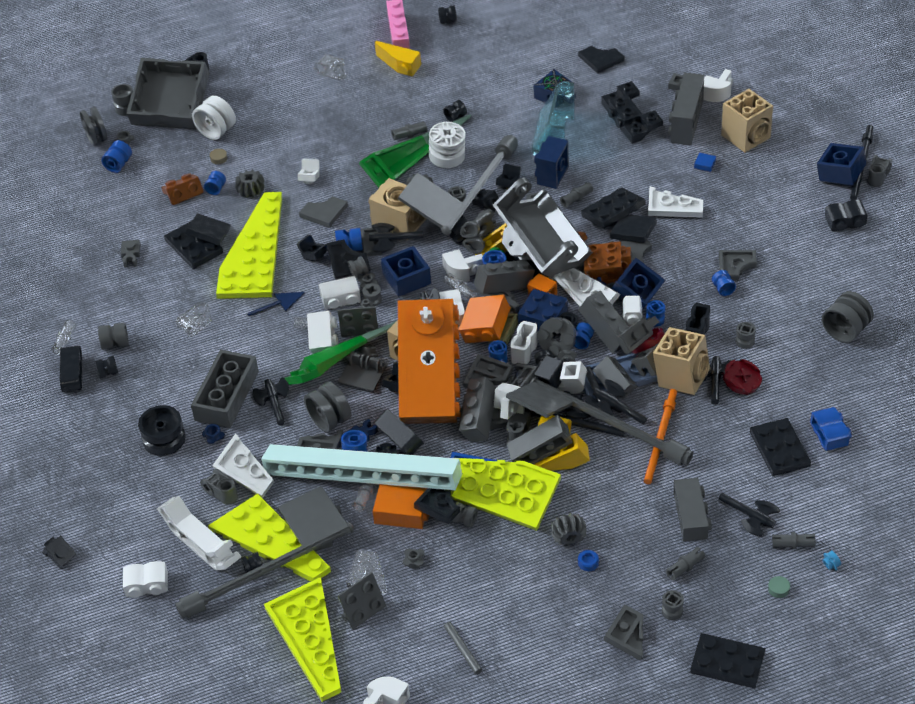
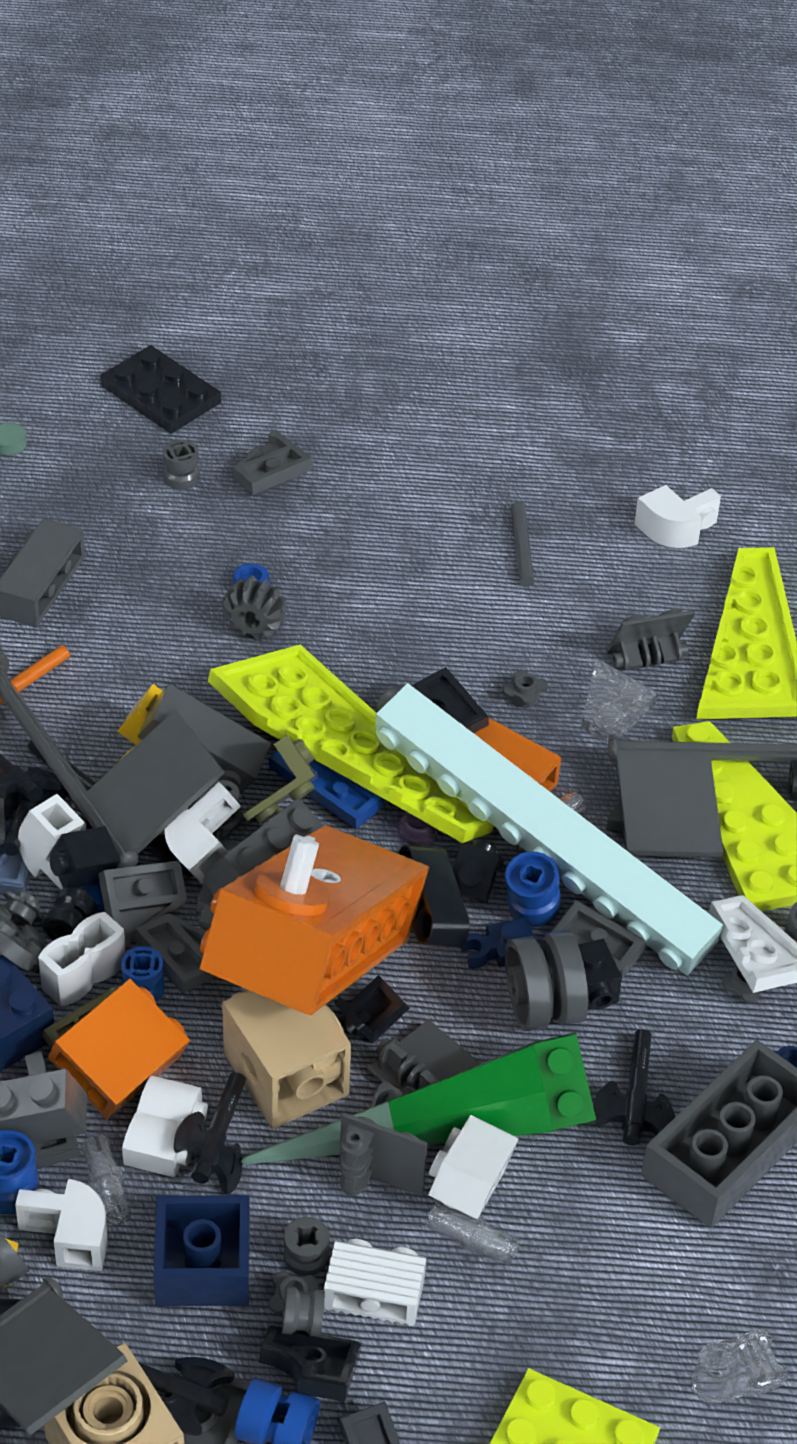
camera: 160 degrees left, 0 degrees up
dark blue piece [247,292,305,316] -> none
dark grey pin [666,547,705,580] -> none
none -> olive bracket [243,735,318,824]
none -> black bracket [578,938,622,1010]

